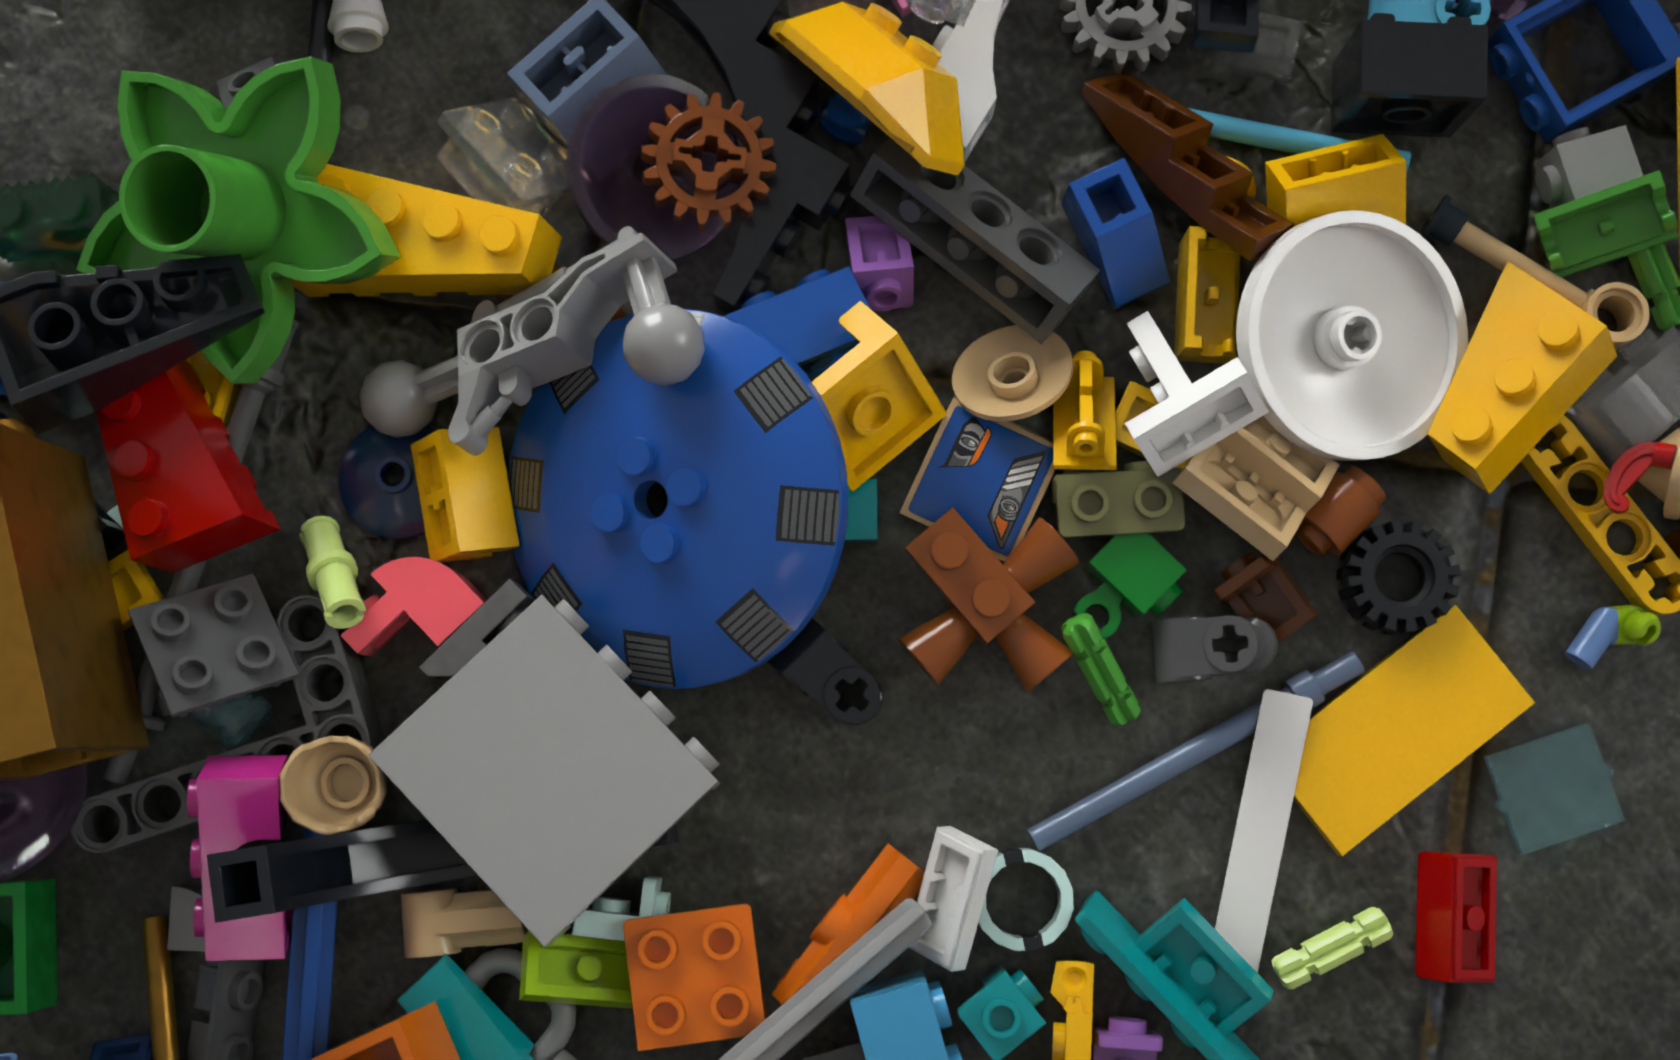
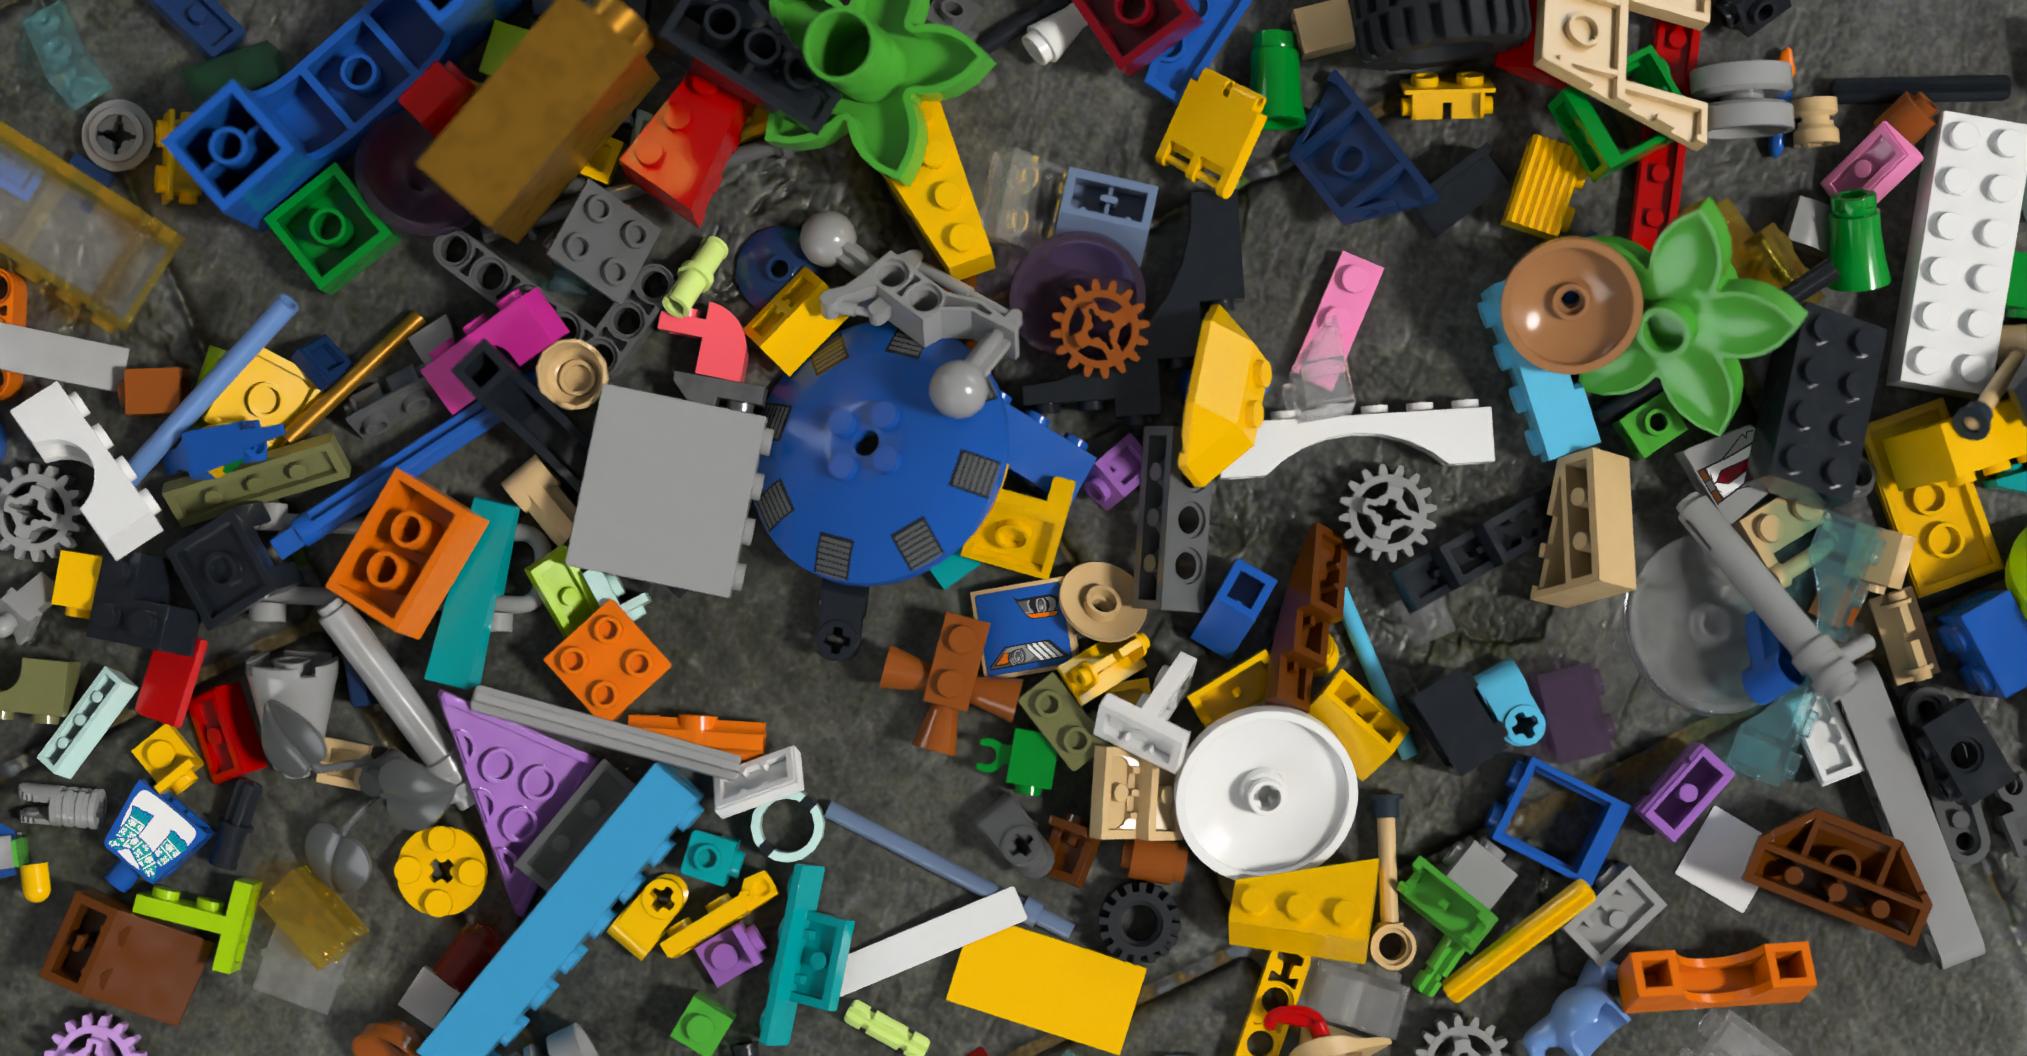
camera: 55 degrees right, 5 degrees up
bright green axle [1061,613,1141,726] -> none

